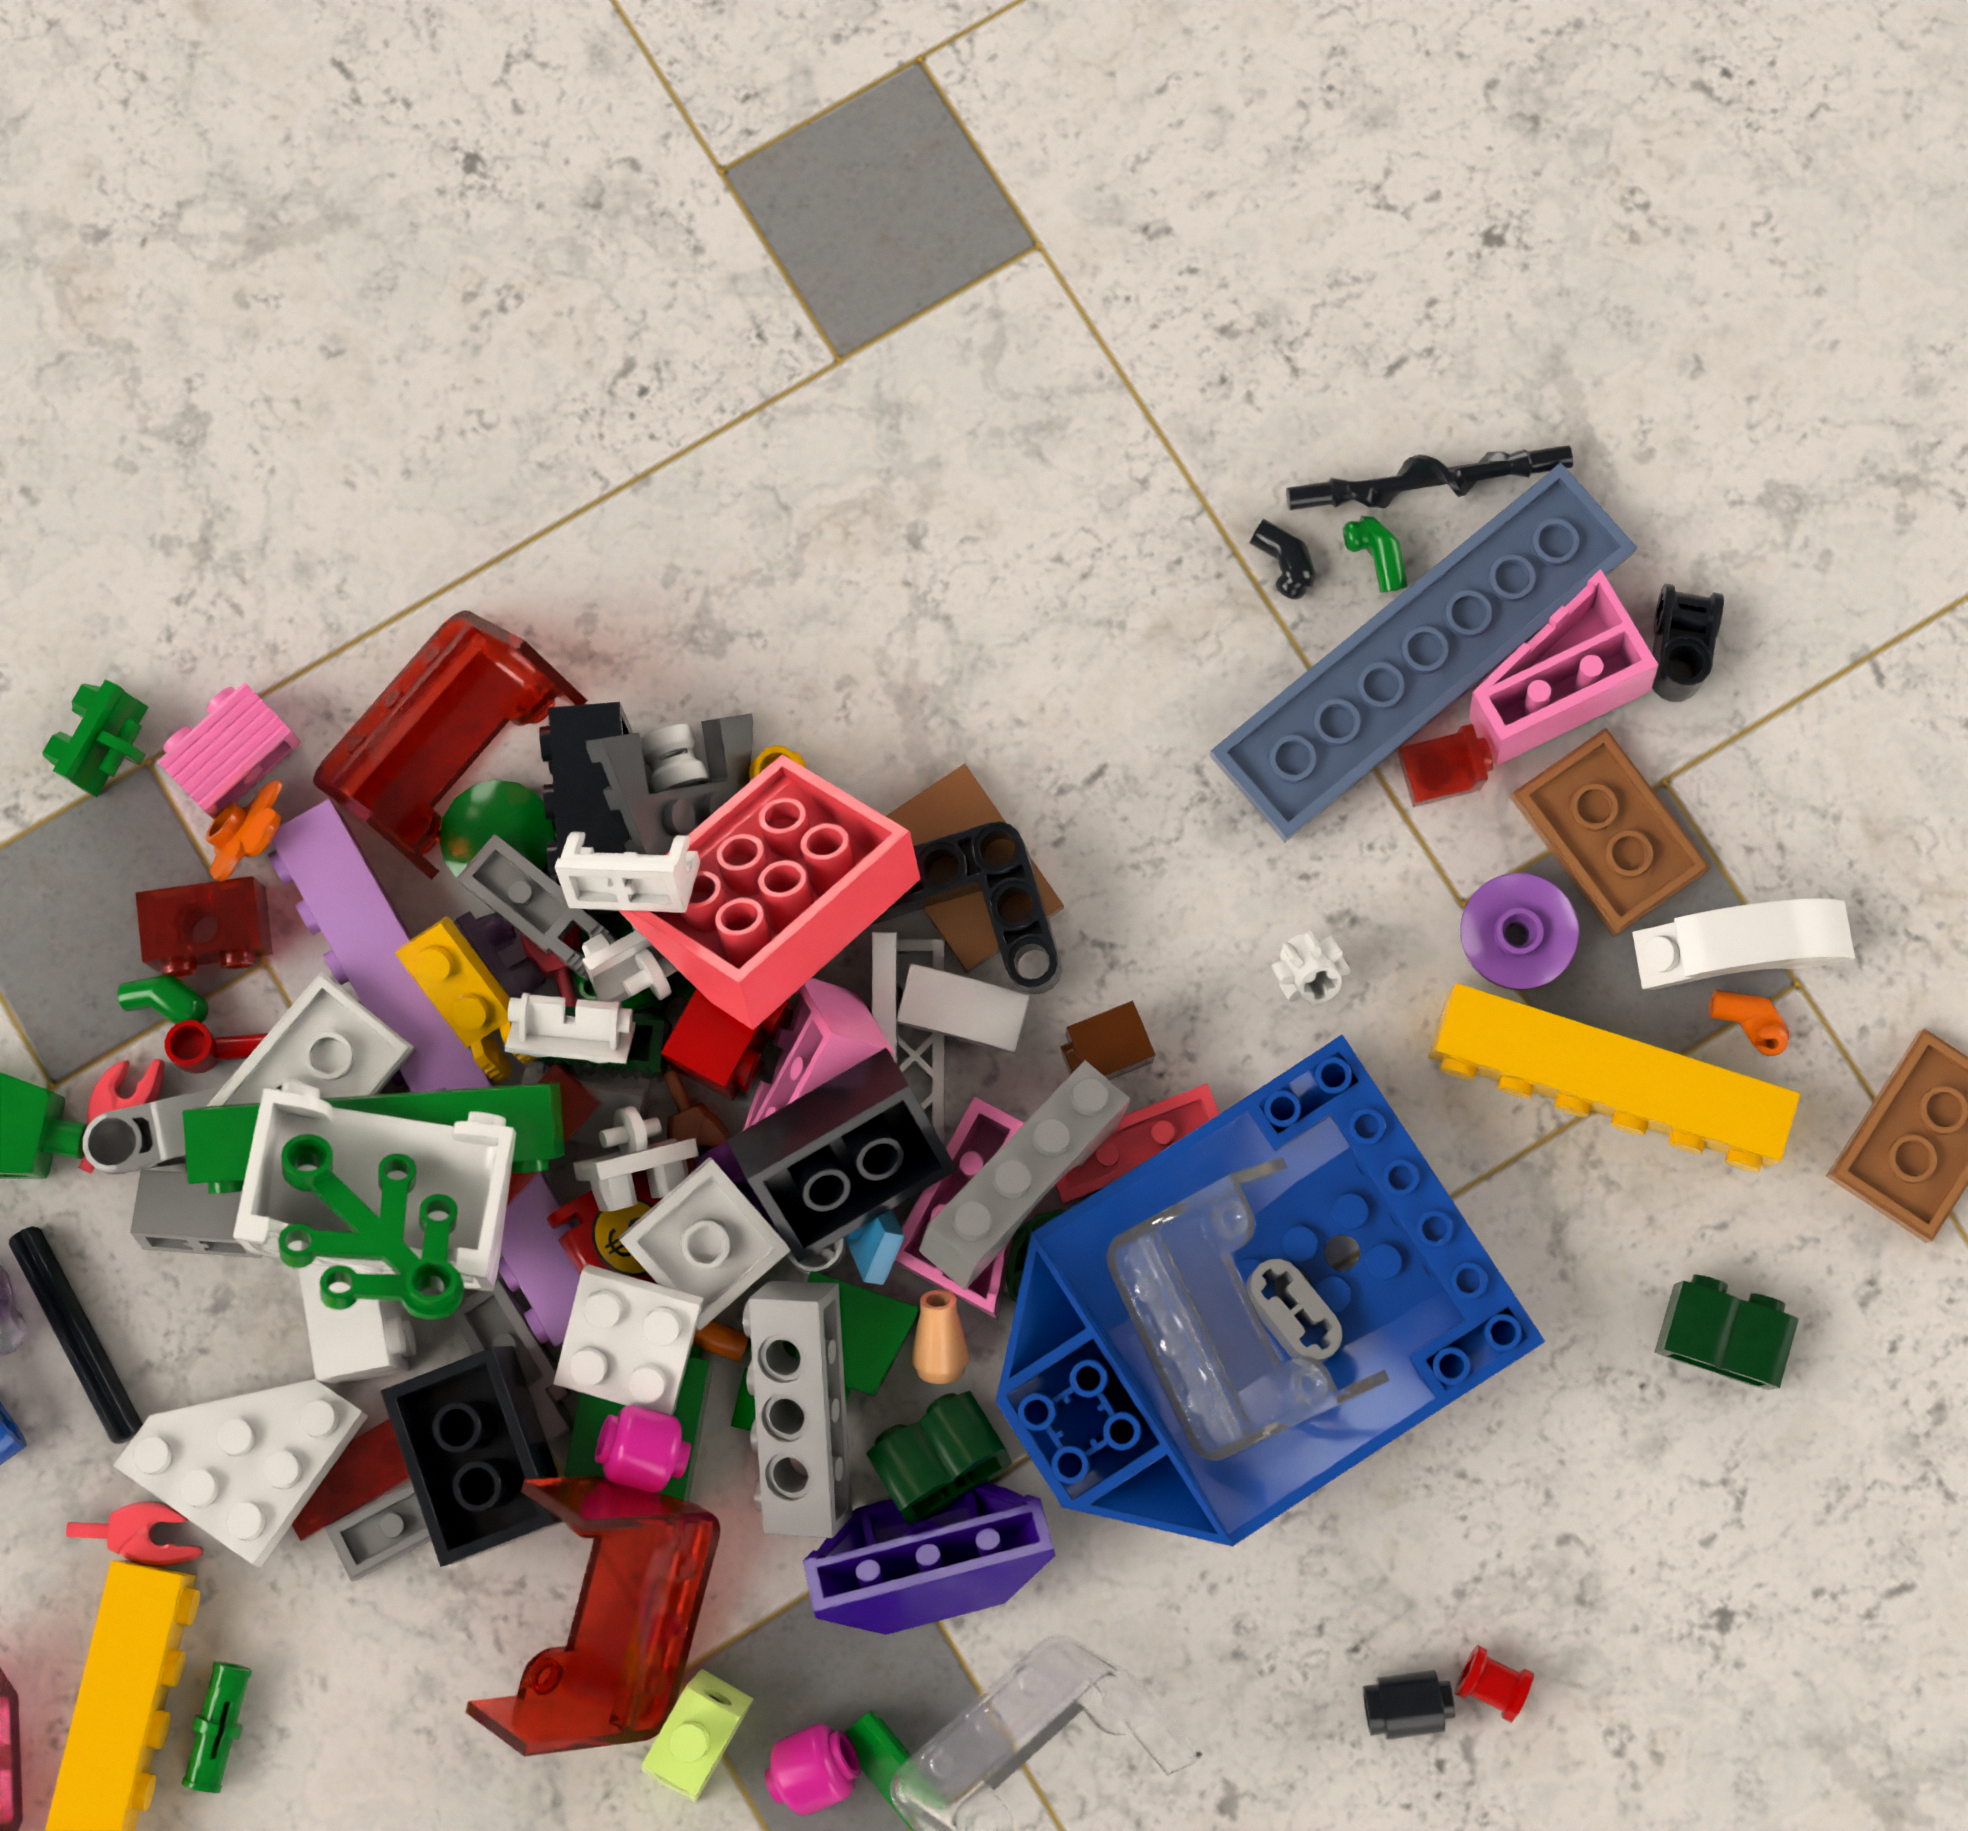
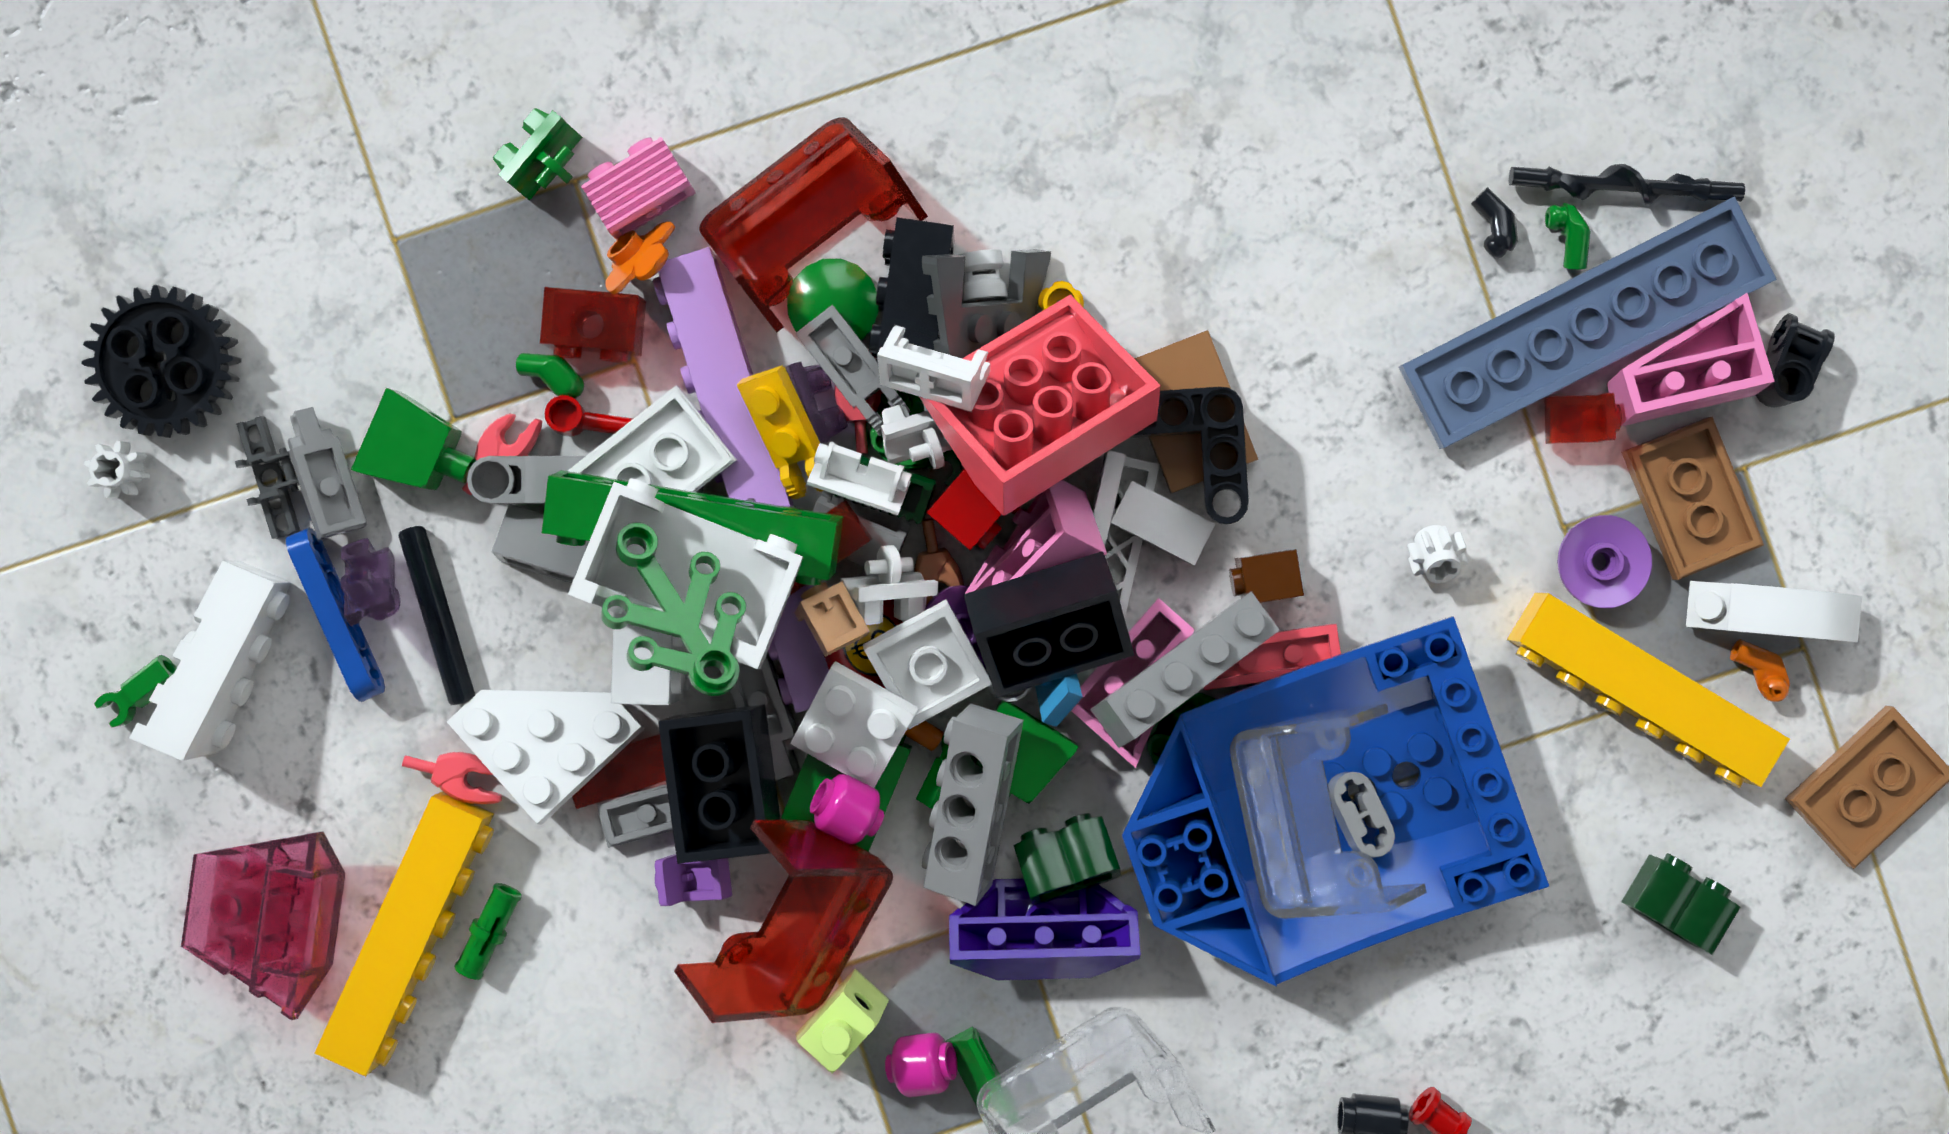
camera: 20 degrees right, 10 degrees up
light nougat cone [910,1290,970,1384] -> none
none -> medium lavender bracket [655,854,733,906]
none -> light nougat bracket [795,581,870,657]

